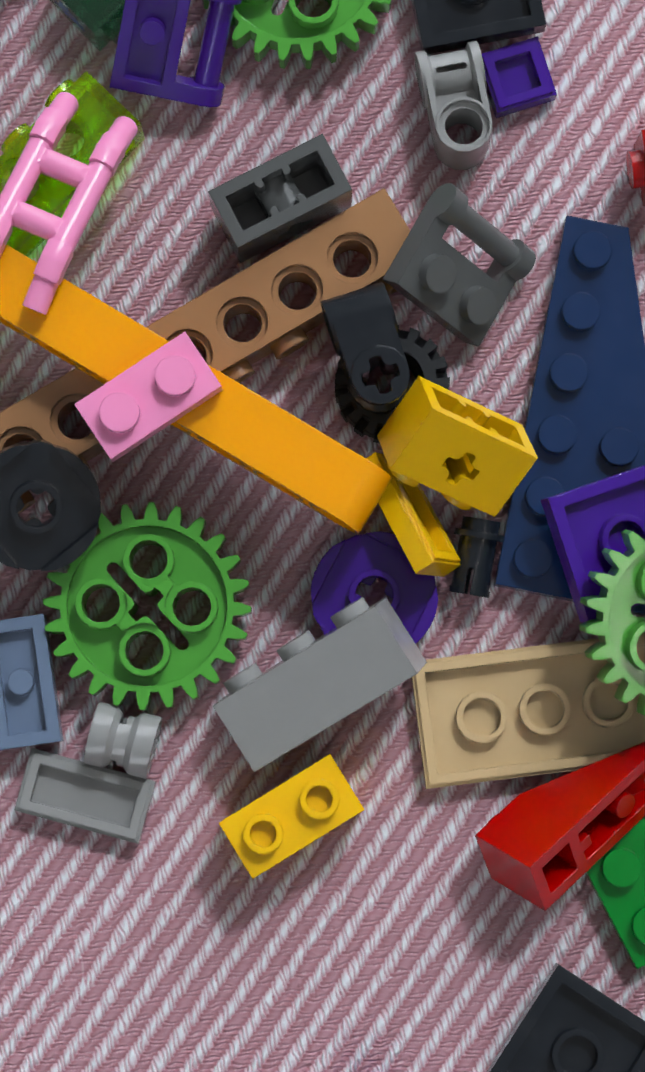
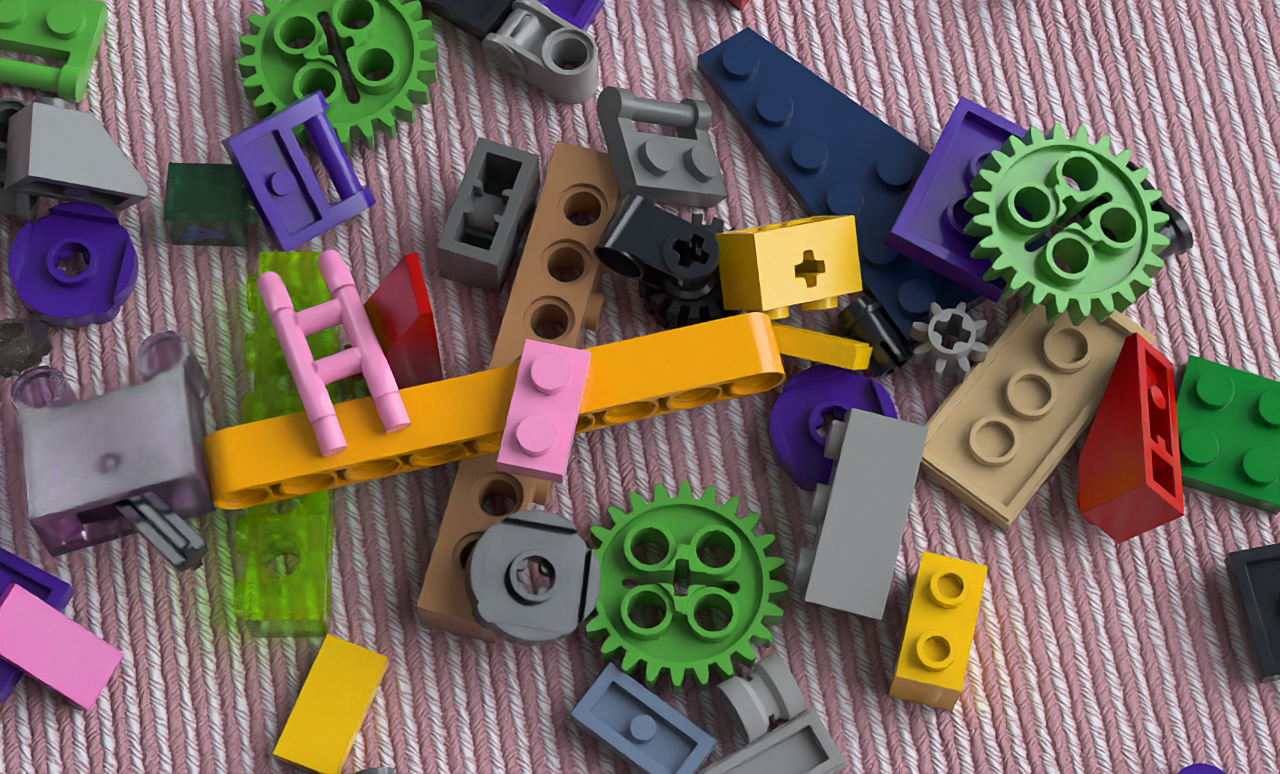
camera: 45 degrees left, 15 degrees down
none -> red slope [344,252,444,397]
none -> light grey gear [910,301,989,382]

